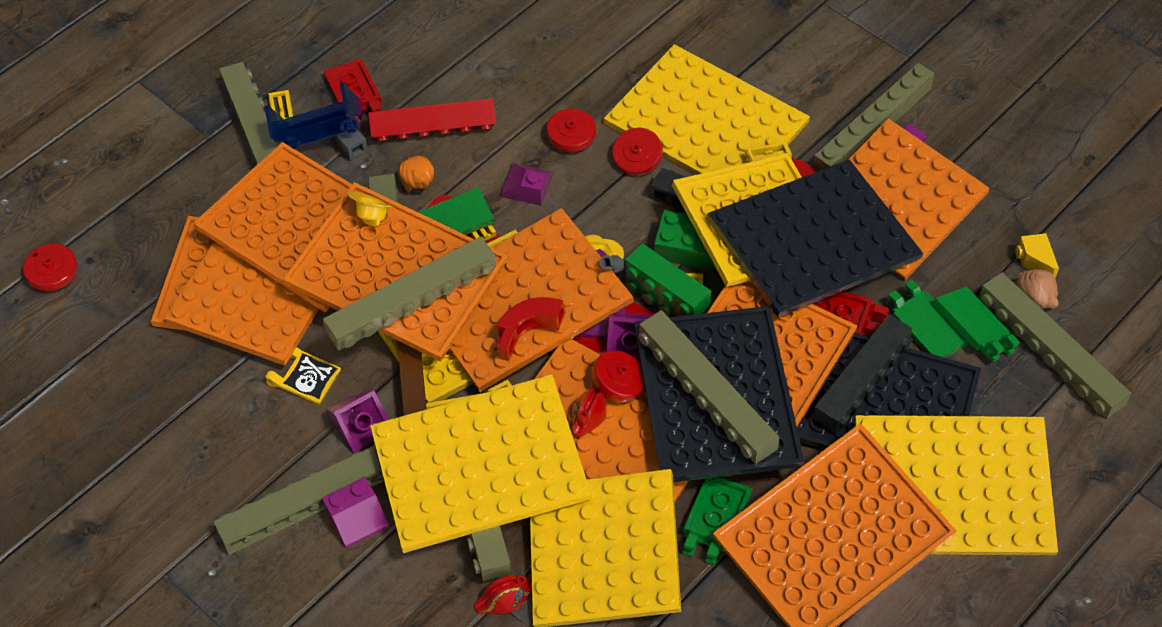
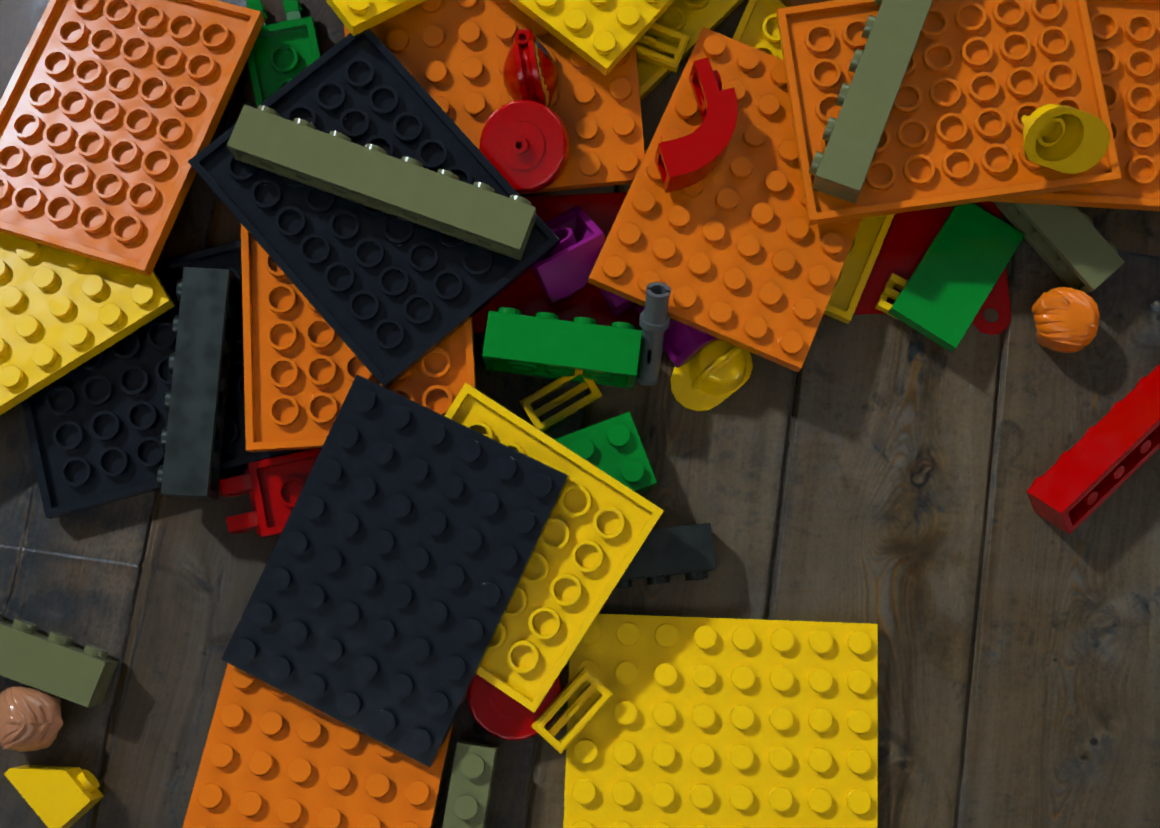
camera: 145 degrees right, 25 degrees up
magenta slope [501,163,553,206] -> none
red wheel [546,108,596,152] -> none
red wheel [612,127,663,177] -> none
green tile [886,280,969,358] -> none
green tile [933,286,1020,362] -> none

